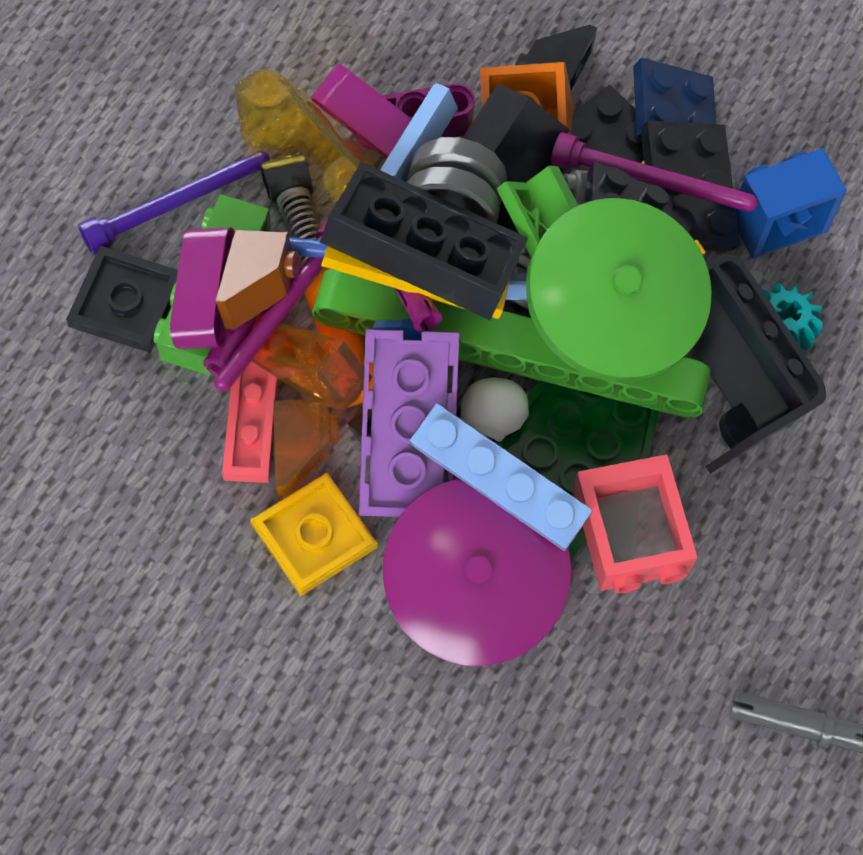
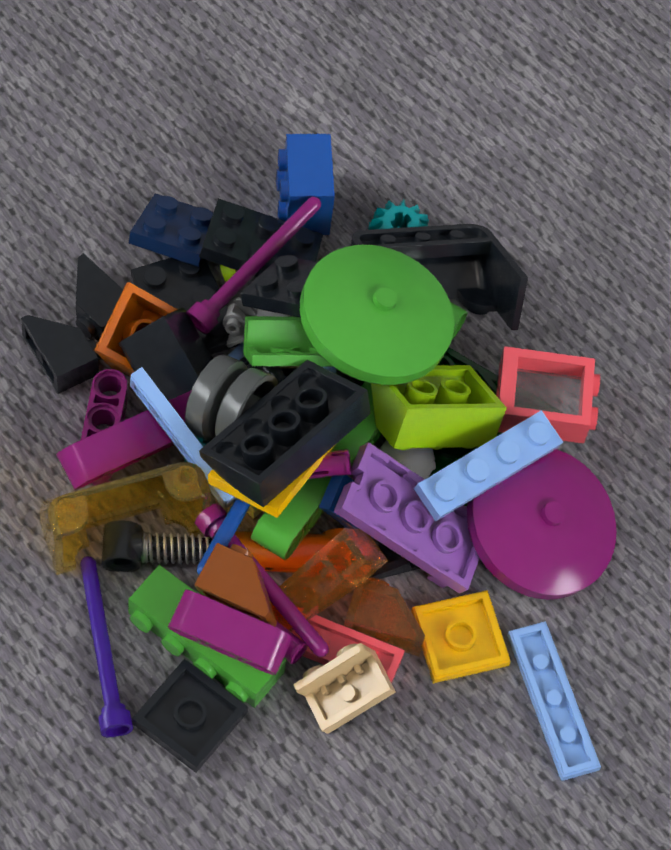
camera: 75 degrees left, 5 degrees down
none -> black slope [21,315,102,394]
none -> tan bracket [294,643,396,734]
none -> lime slope [371,365,507,450]
none -> light blue tile [507,621,601,781]

